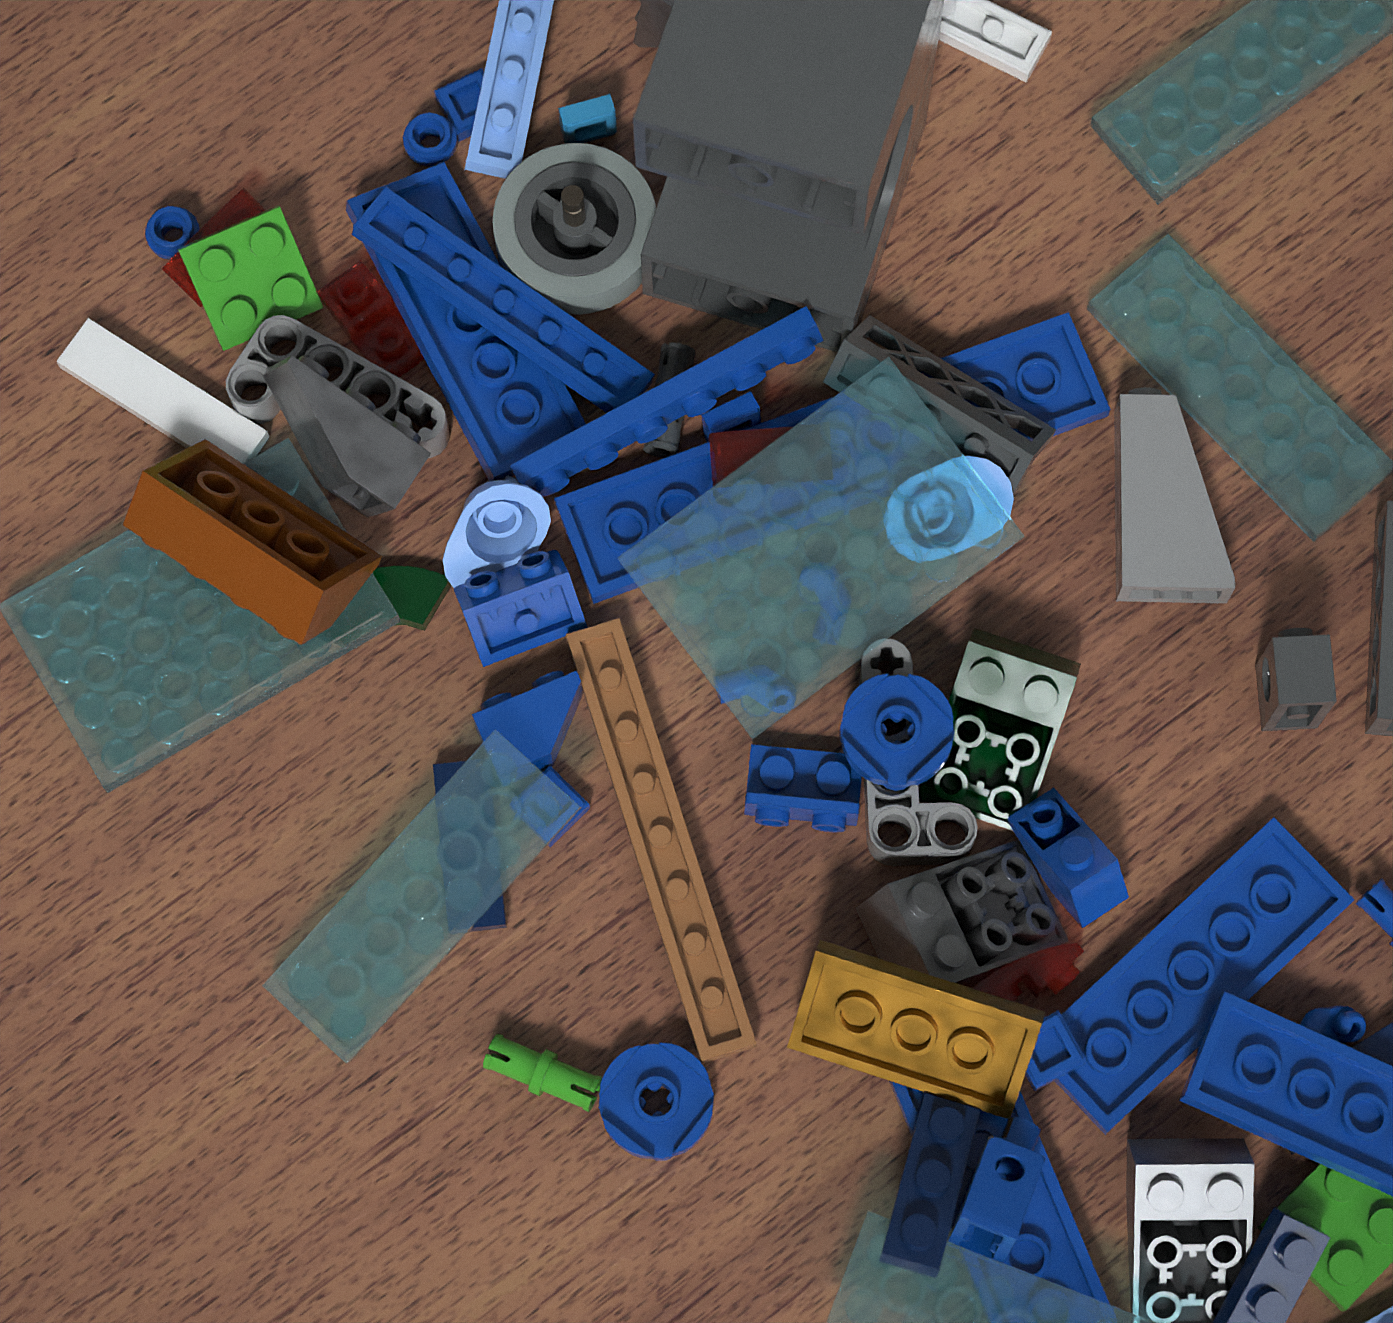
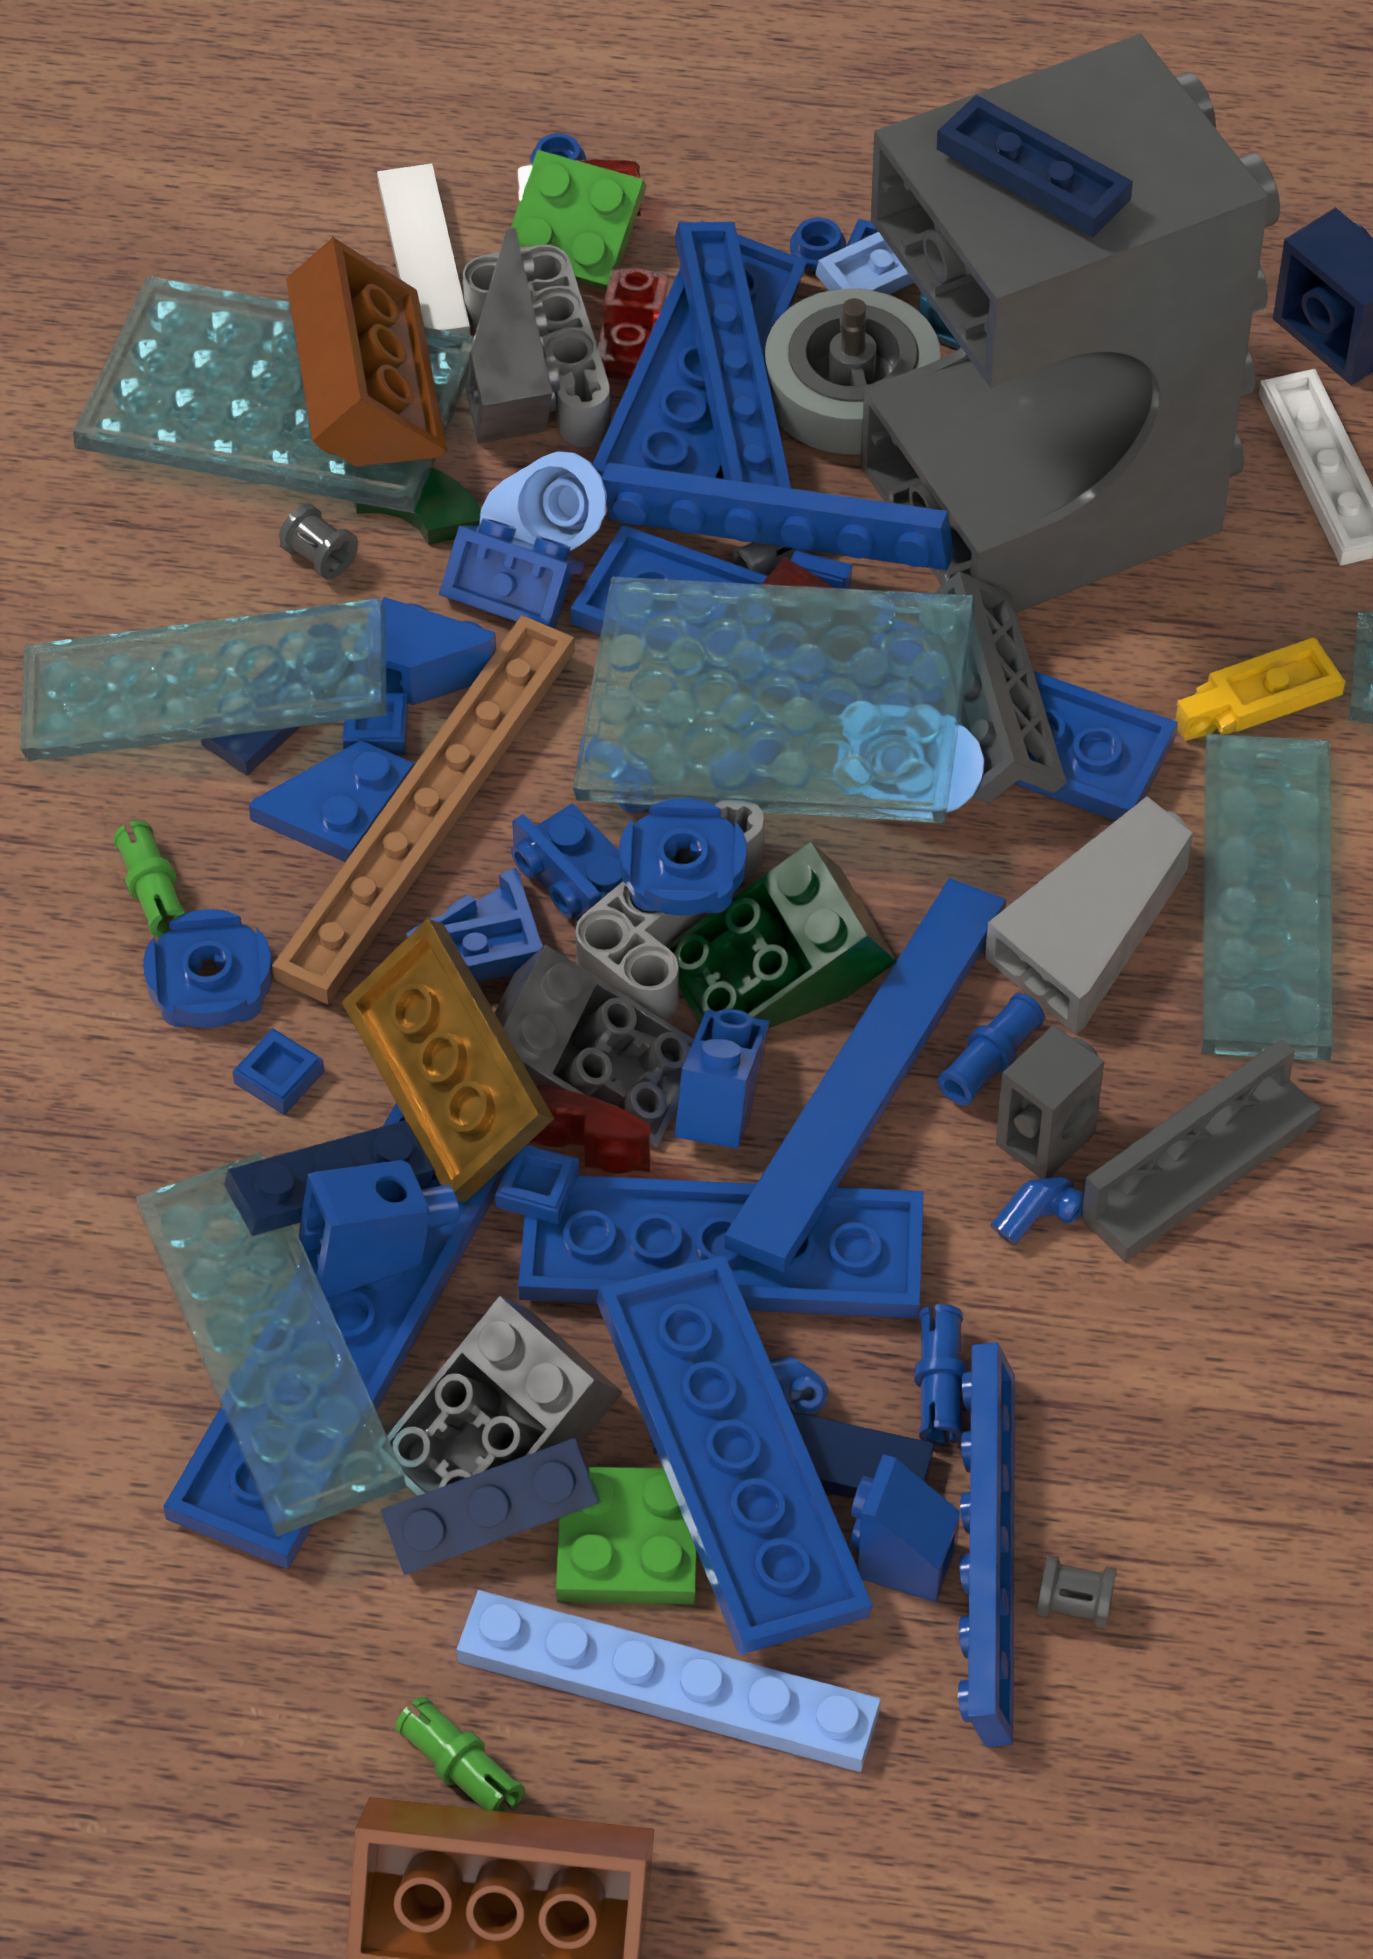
camera: 45 degrees right, 20 degrees down
none -> blue tile [232,1028,325,1115]
none -> blue wing [249,740,414,862]
none -> dark grey bush [279,504,358,580]
none -> blue wing [406,868,543,982]
none -> blue tile [725,878,1006,1273]
none -> dark blue plate [937,95,1133,237]
none -> blue pin [937,993,1045,1106]
none -> blue arm [990,1177,1084,1245]
none -> yellow hinge [1174,637,1346,741]

